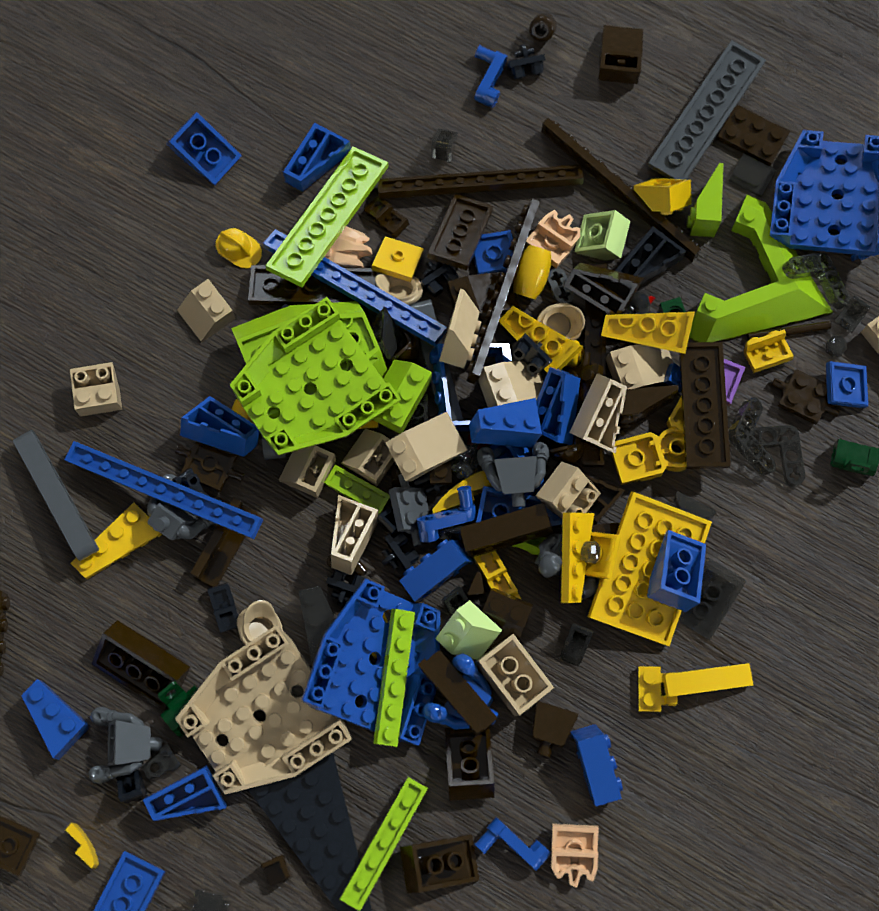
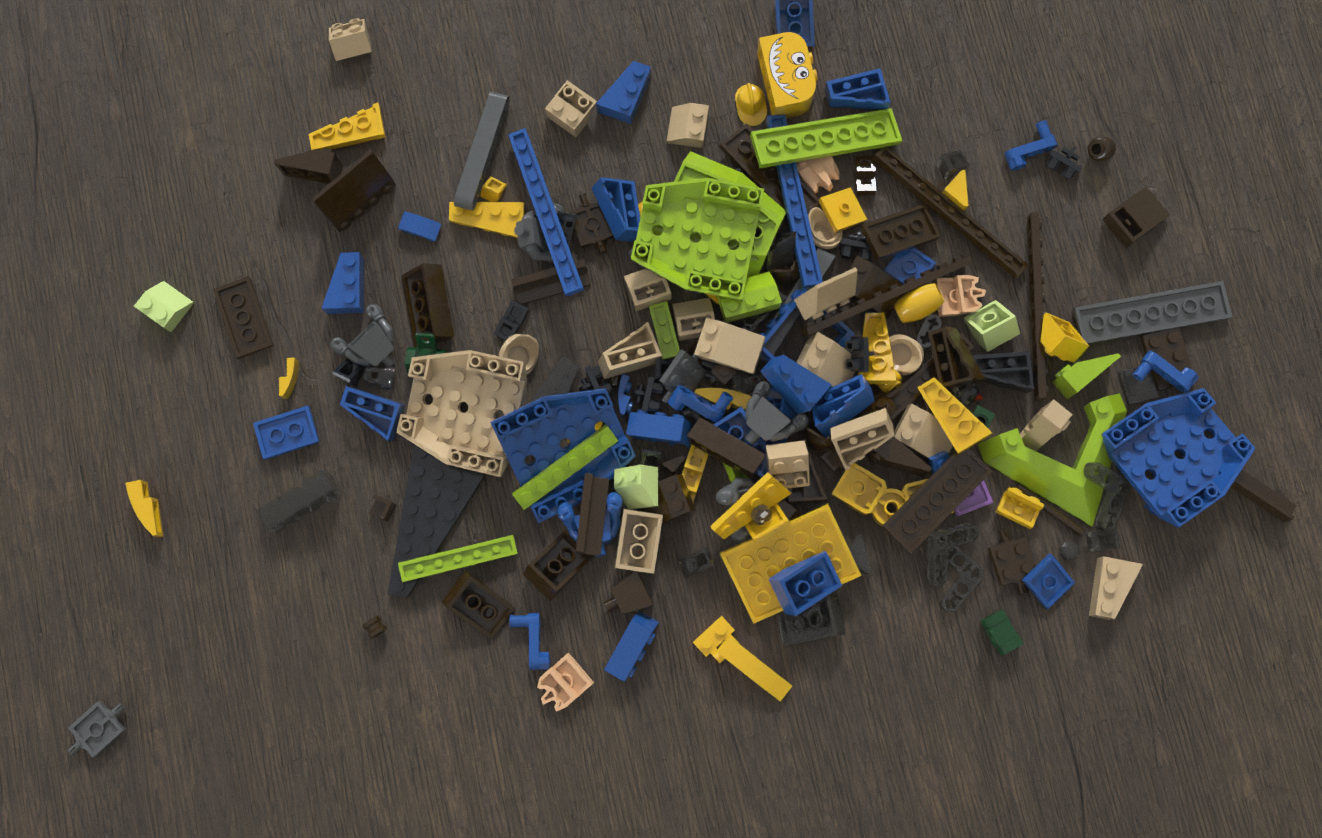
camera: 50 degrees right, 5 degrees up
none -> blue slope [398,211,441,242]
none -> yellow slope [480,176,507,202]
none -> blue wedge [596,61,651,124]
none -> blue slope [618,374,633,418]
none -> yellow brick [757,32,818,118]
none -> yellow slope [942,170,968,211]
none -> tan wedge [1020,399,1073,451]
none -> blue beam [1132,351,1199,393]

